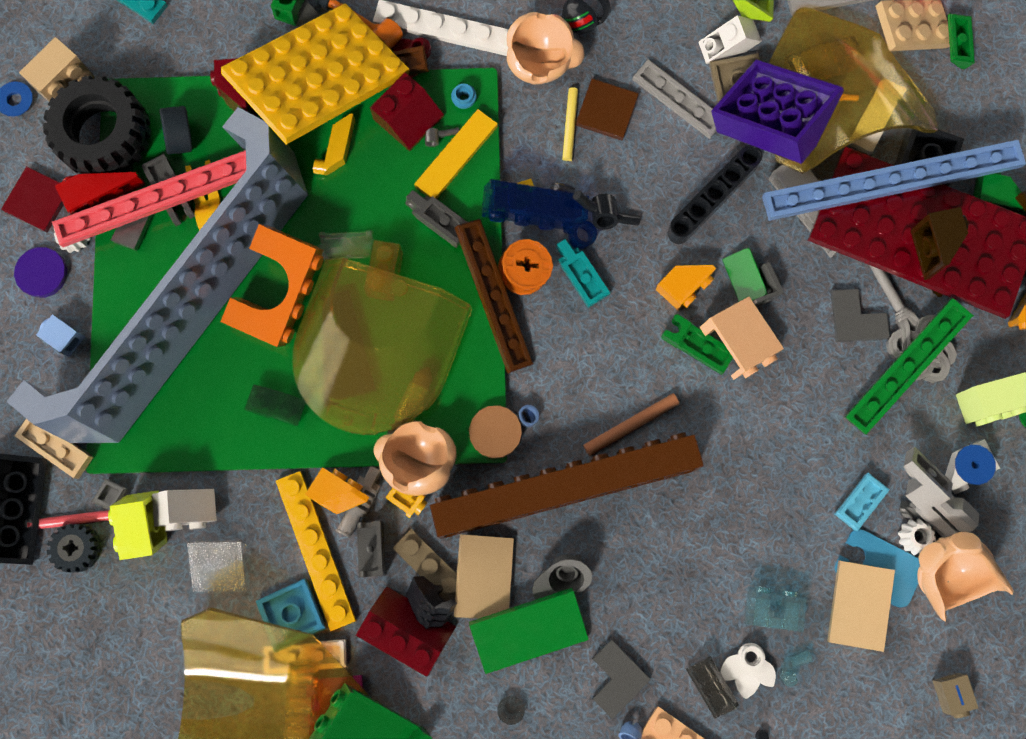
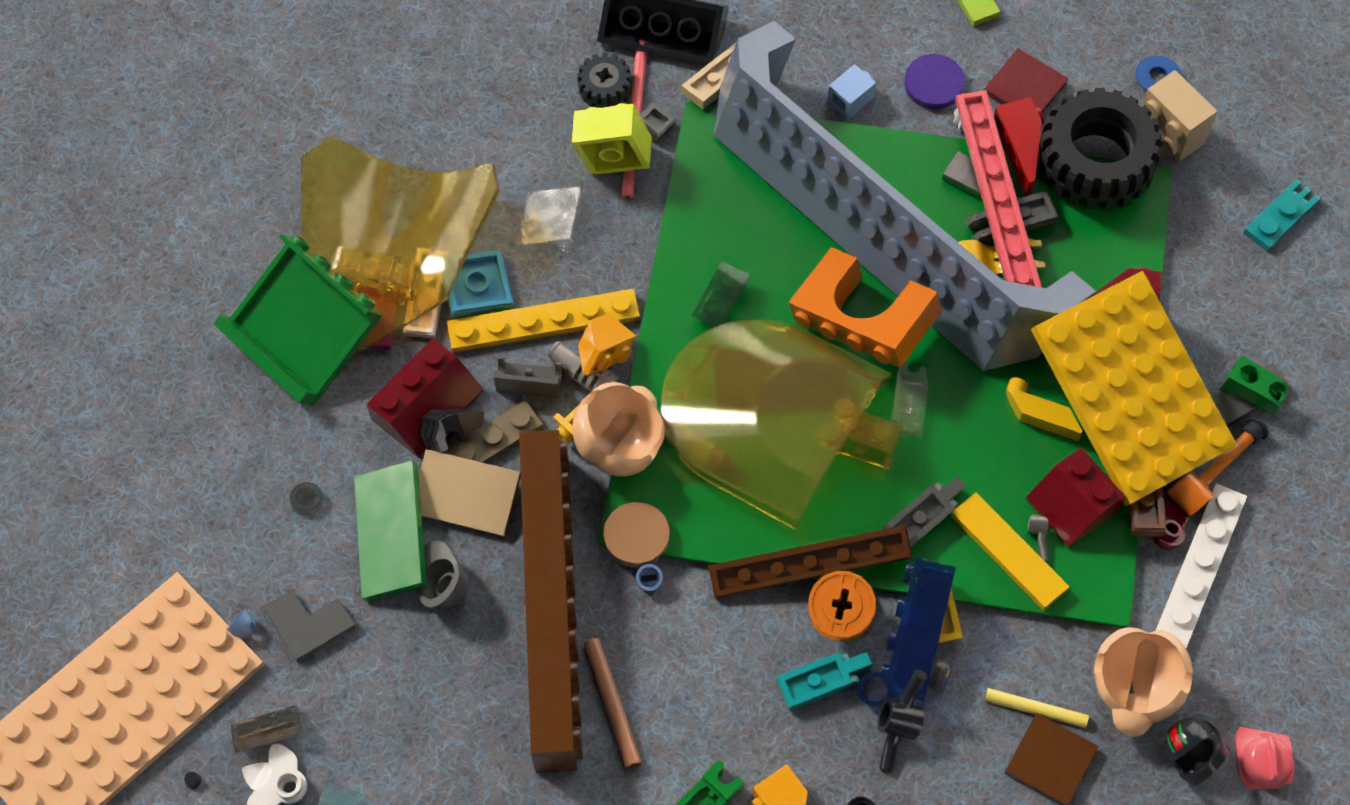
camera: 100 degrees right, 15 degrees down
white brick [152,489,217,531] -> none
black wheel [160,106,192,154] -> none
dark azure plate [451,83,476,109] -> none

